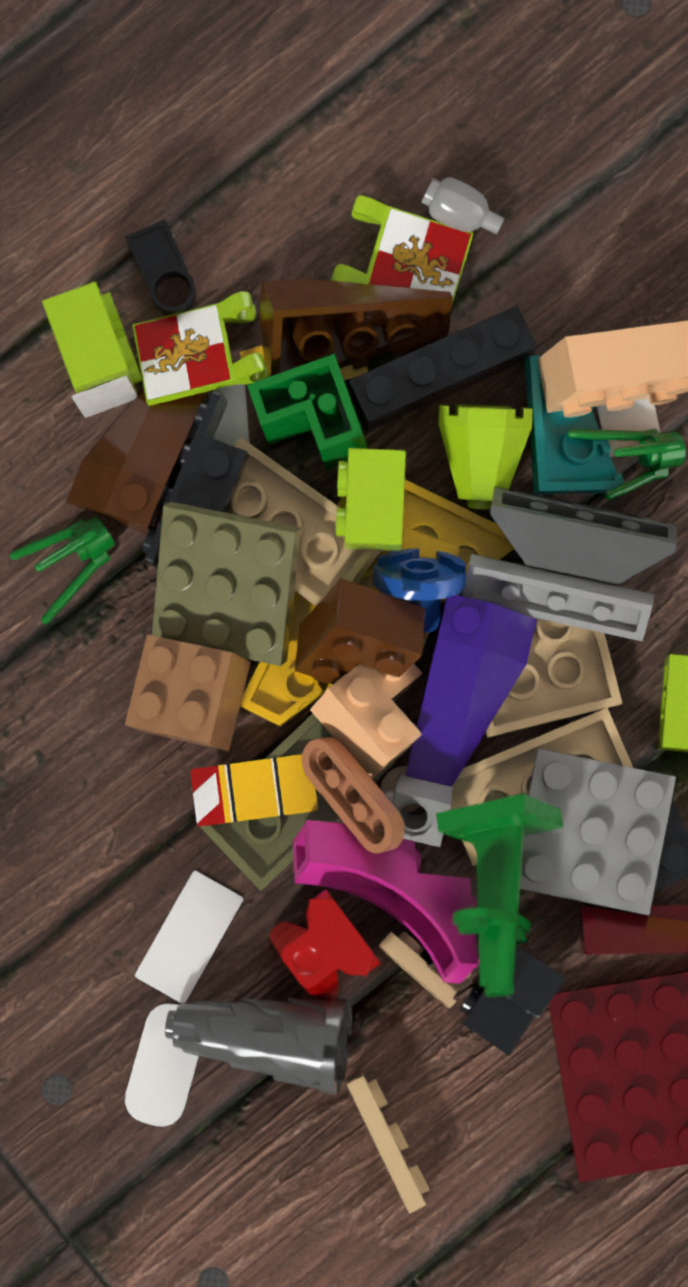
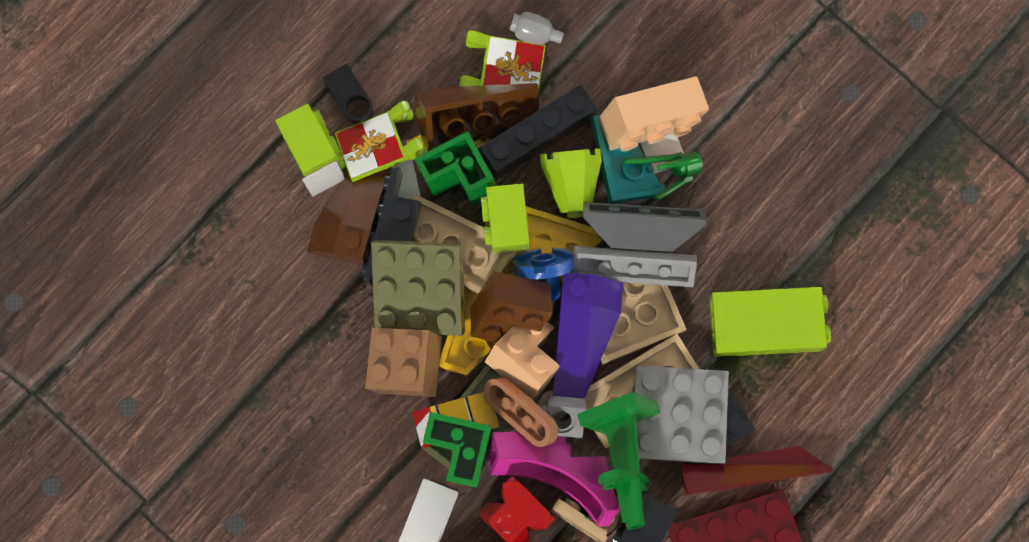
camera: 10 degrees left, 5 degrees down
green plant [10,515,116,624] -> none
none -> green brick [423,412,491,488]

